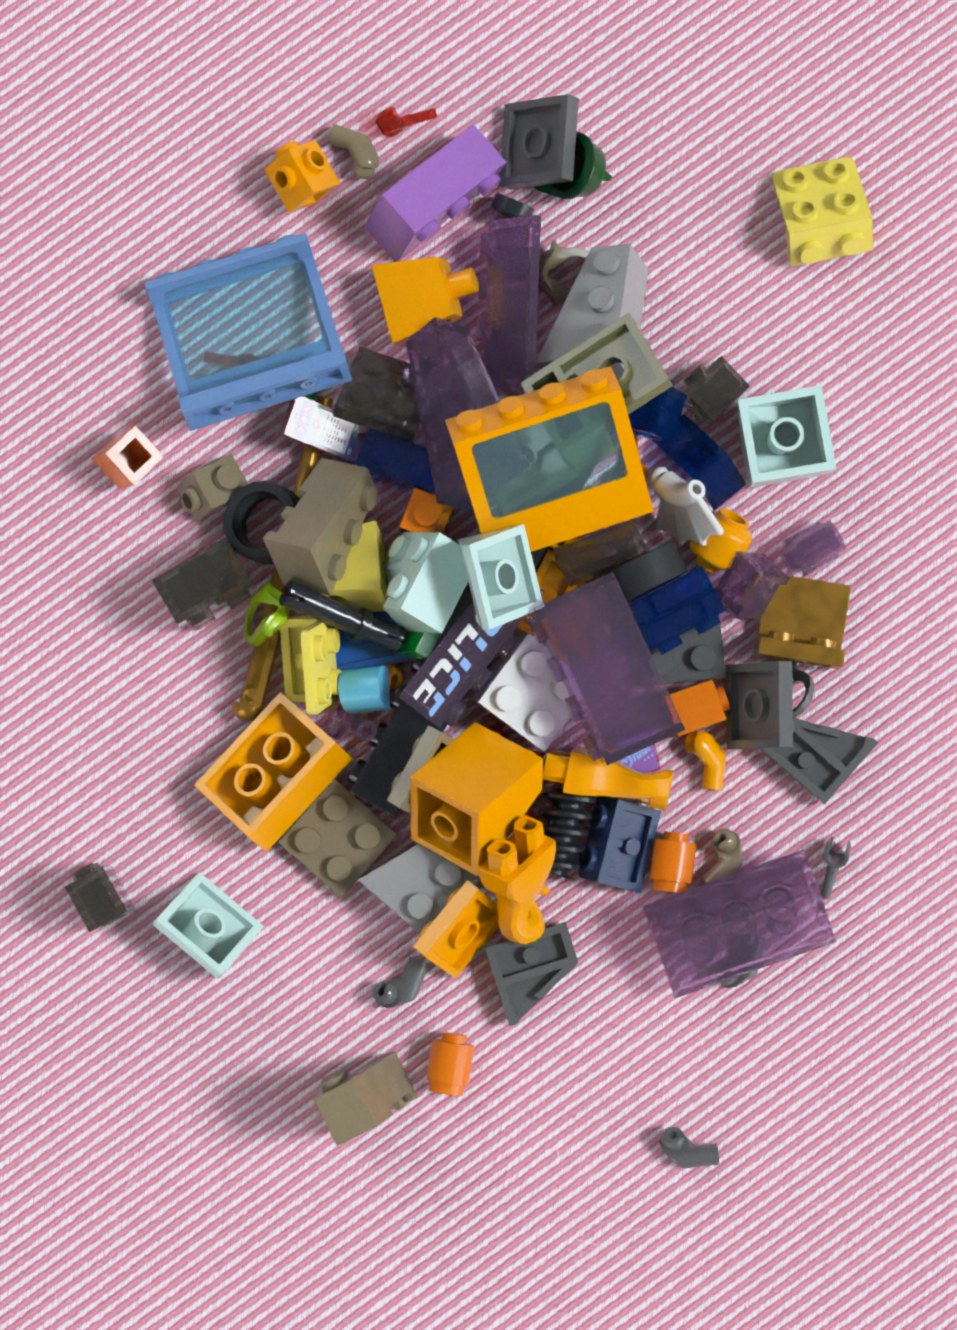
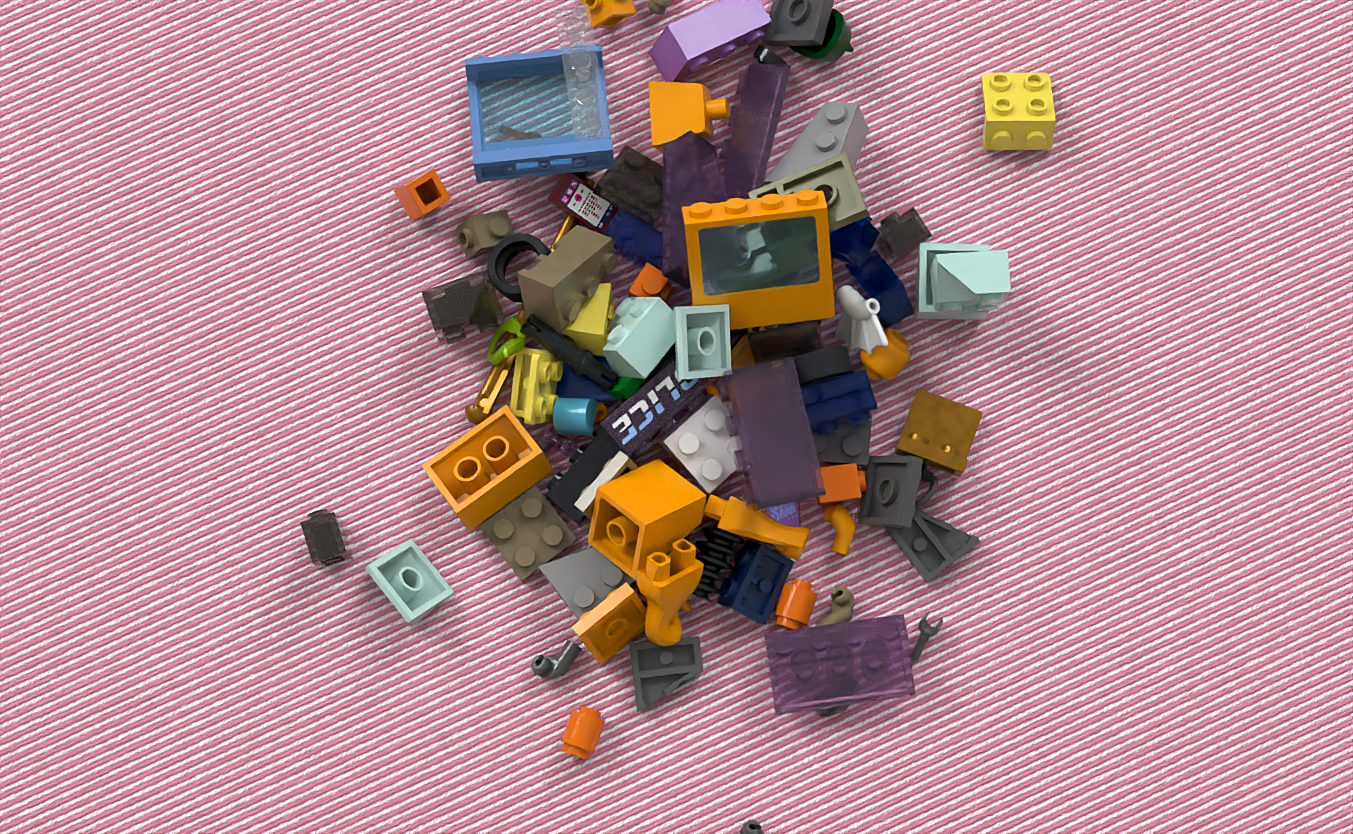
camera: 10 degrees right, 5 degrees down
dark tan wedge [314,1051,418,1146] -> none
dark tan piece [540,241,589,306] -> none
clear purple brick [713,551,790,620] -> none
clear purple brick [779,520,846,577] -> none
none -> clear plate [554,4,610,142]
none -> light aqua slope [930,250,1011,313]

